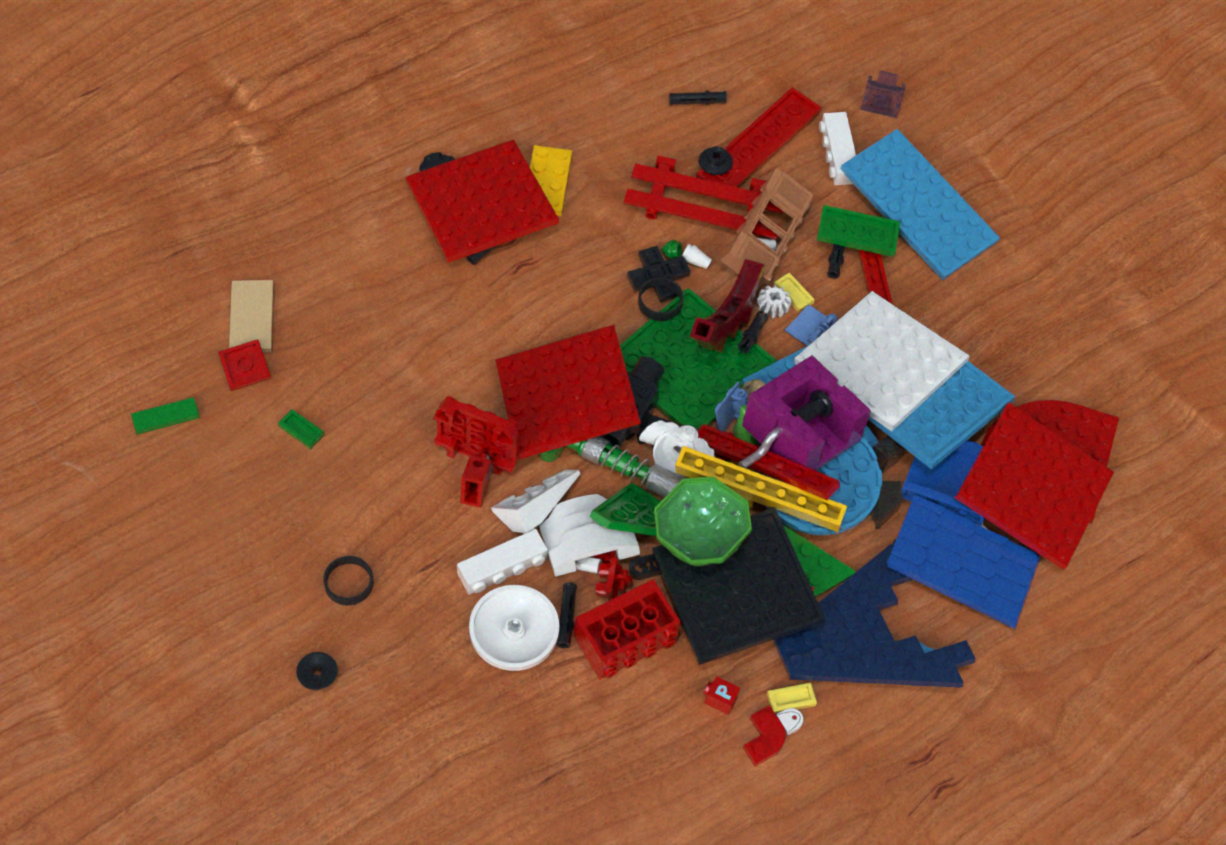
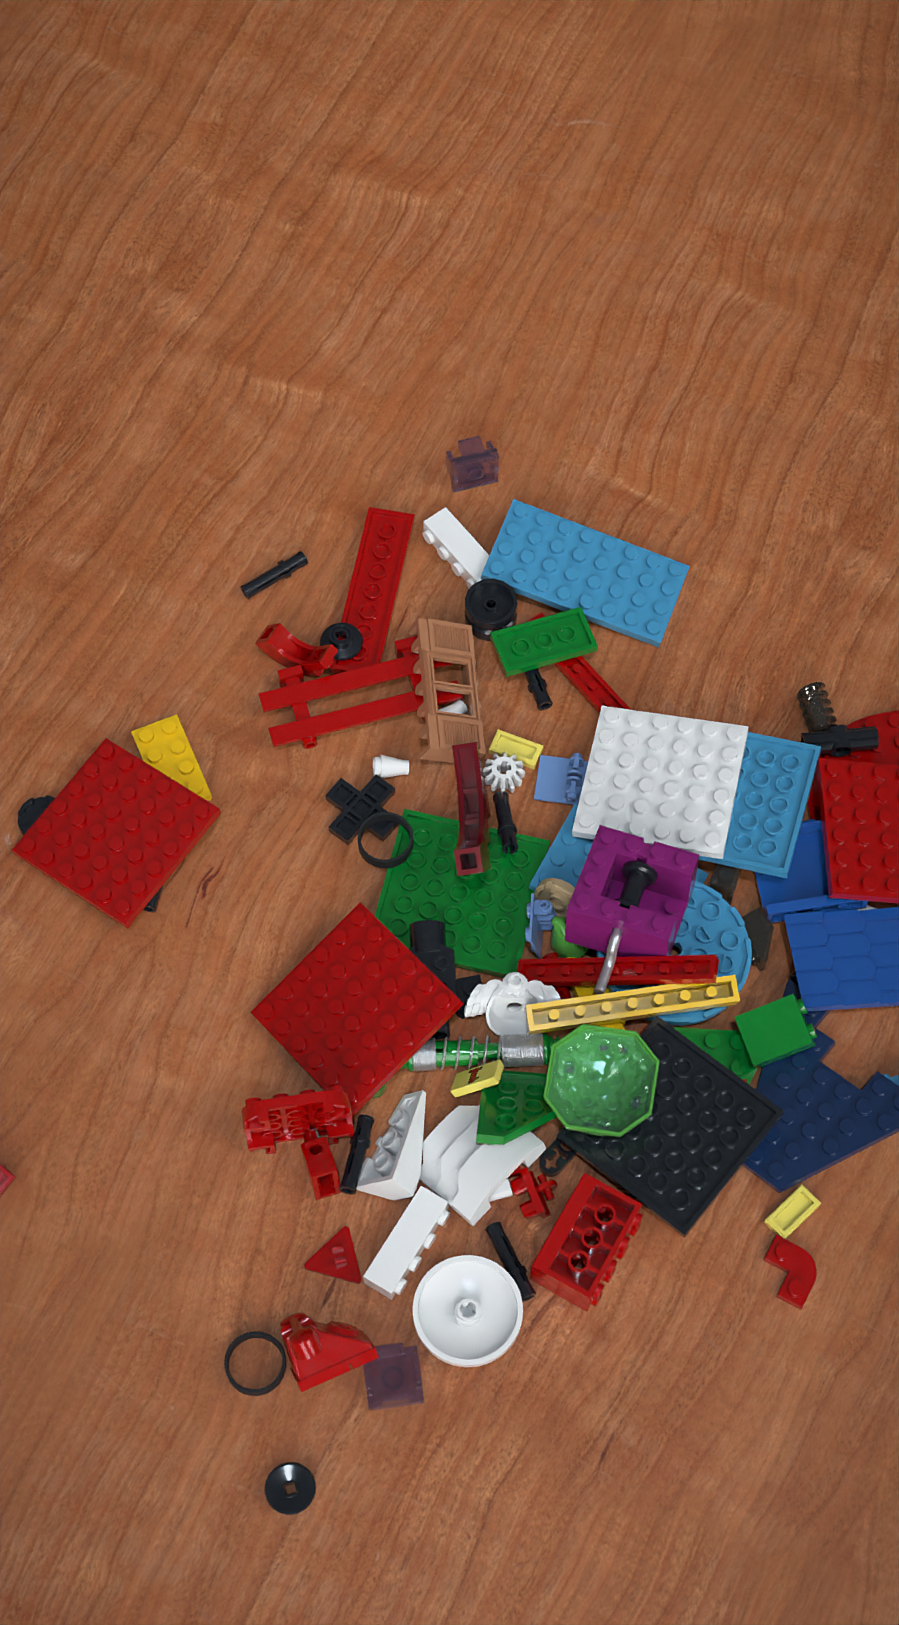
camera: 25 degrees left, 5 degrees up
green tile [278,409,325,450] -> none
green plate [661,240,682,259] -> none
red brick [703,676,741,715] -> none
white tile [776,708,803,736] -> none
none -> red arch [255,623,338,677]
none -> red piece [280,1312,379,1392]
none -> red piece [304,1226,362,1284]
none -> black pin [339,1114,375,1195]
none -> clear purple panel [363,1343,424,1411]
none -> light yellow tile [451,1059,504,1097]
none -> black wheel [464,579,518,641]
none -> green brick [735,994,817,1069]
none -> clear smoke piece [797,682,838,733]
none -> black piece [801,725,879,757]

